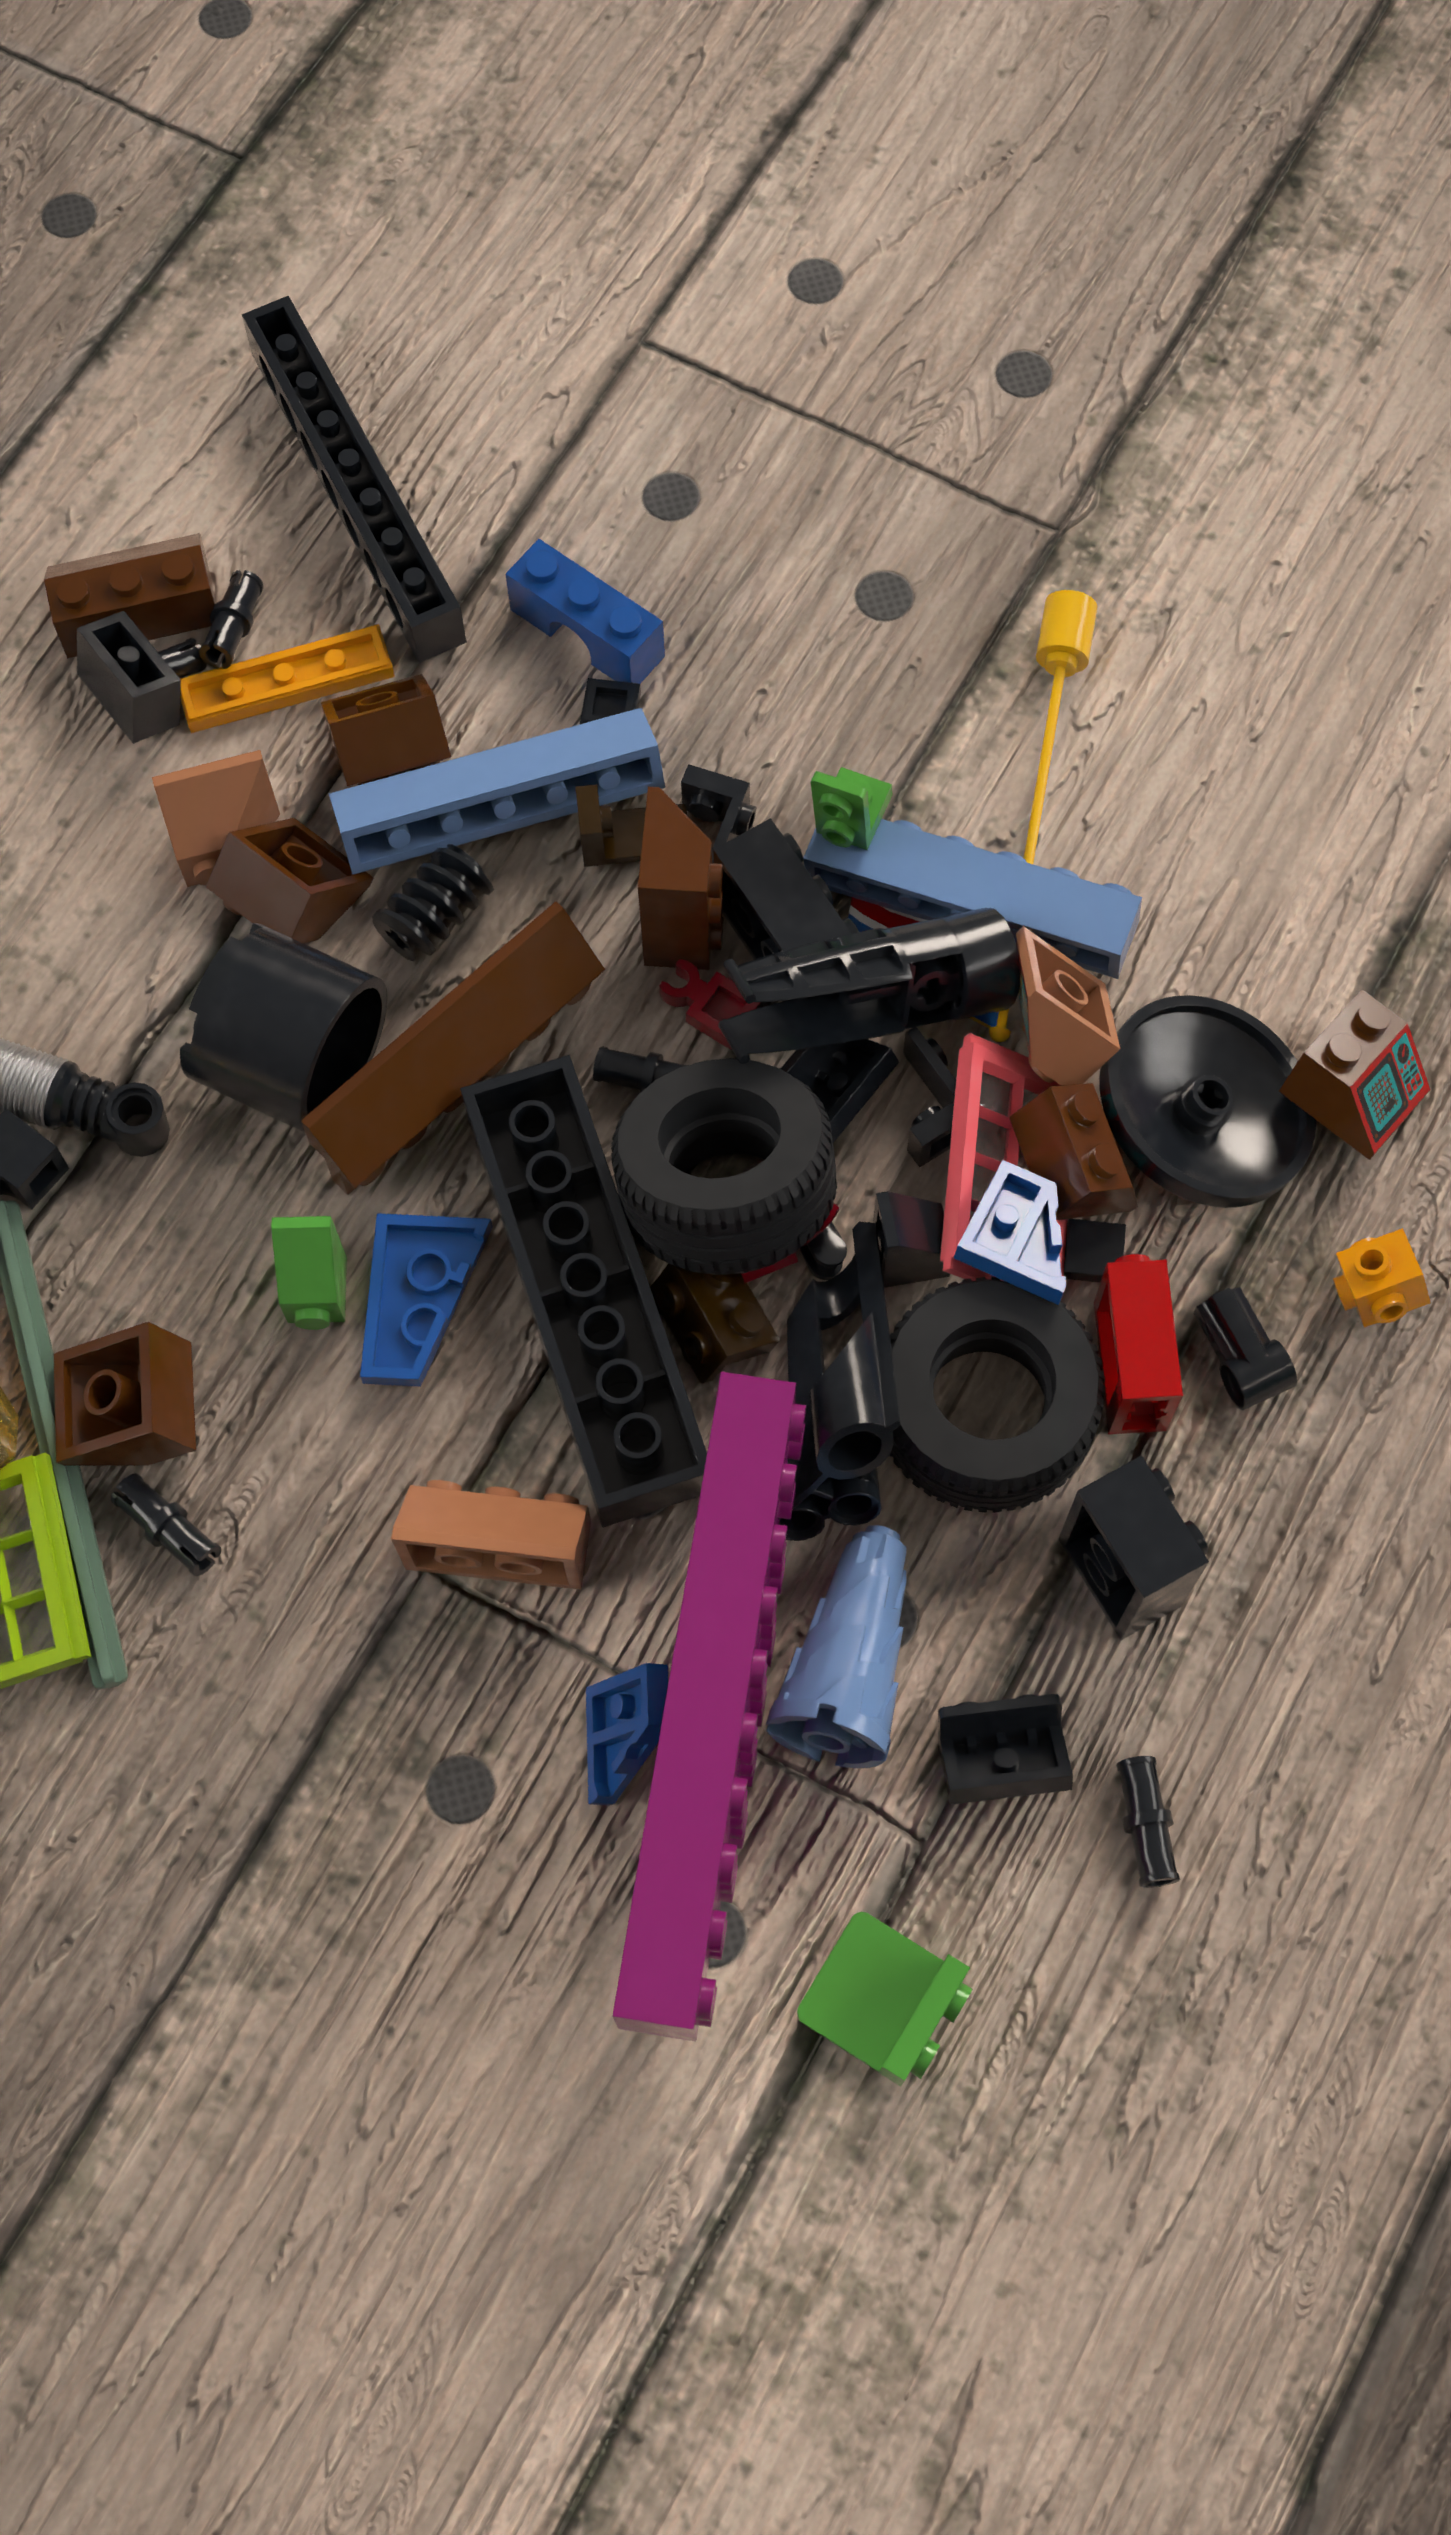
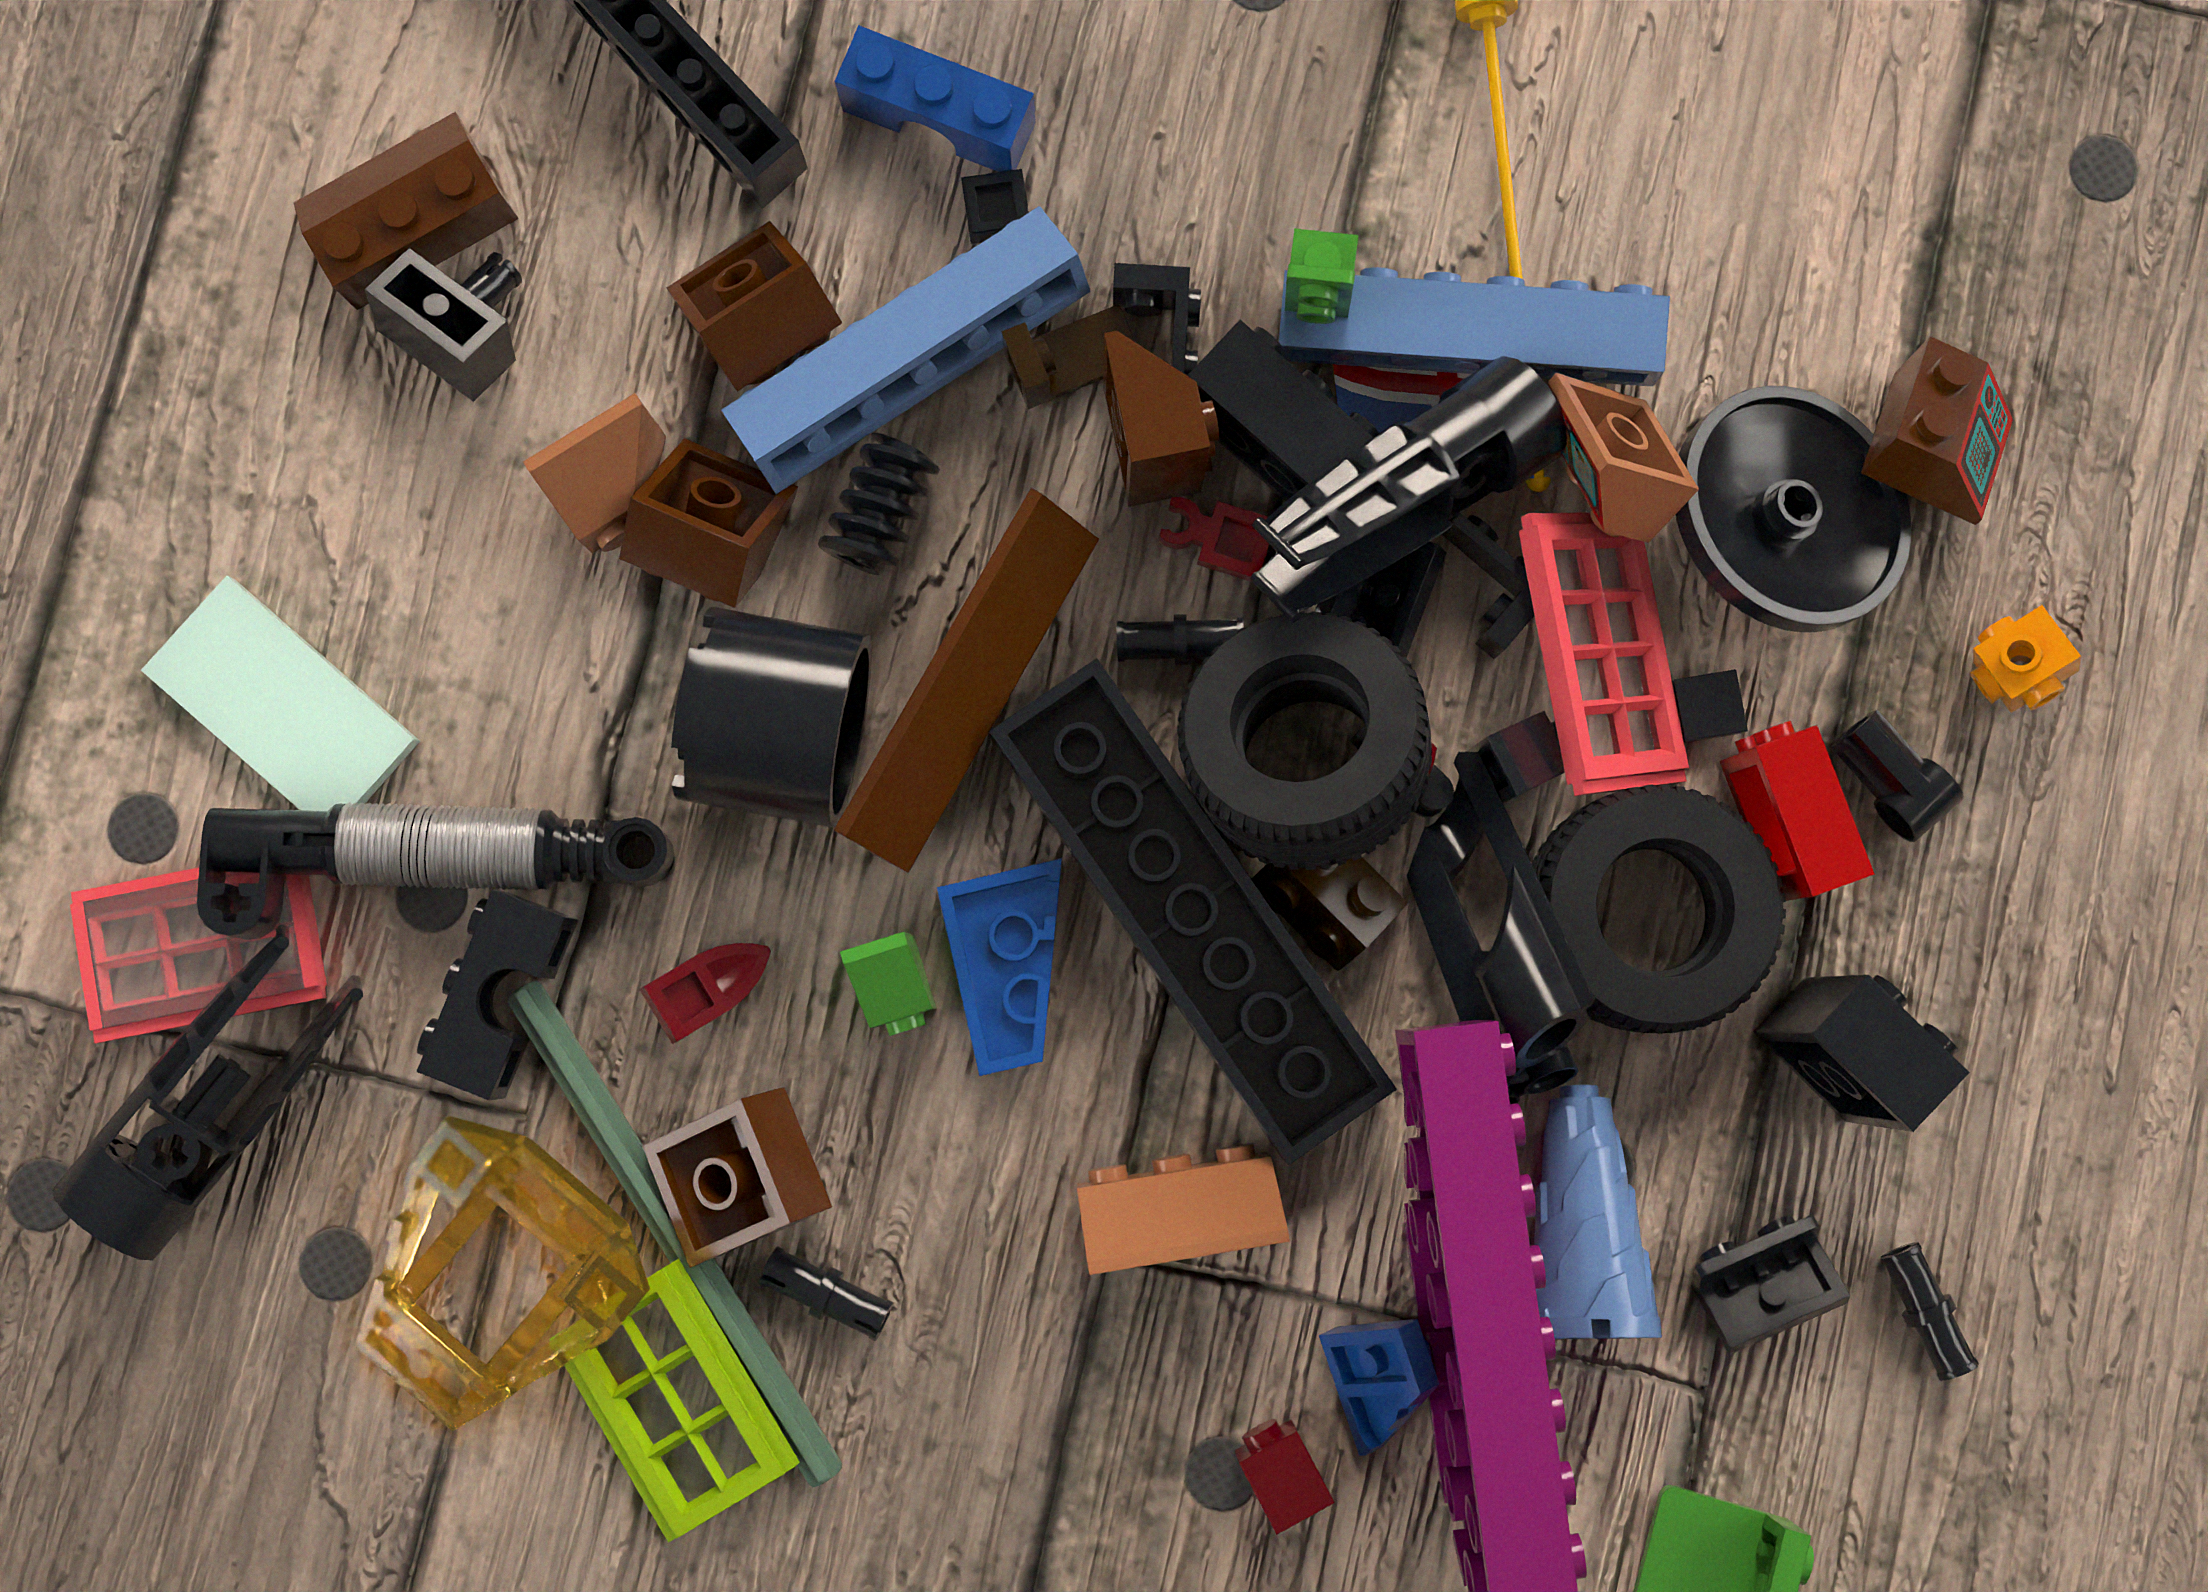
camera: 20 degrees left, 15 degrees up
light orange tile [180,624,395,733] -> none
black pin [199,570,264,669] -> none
wing [954,1160,1066,1305] -> none
reddish brown slope [1009,1083,1138,1220] -> none
none -> dark red plate [639,943,771,1044]
none -> dark red brick [1235,1419,1335,1535]

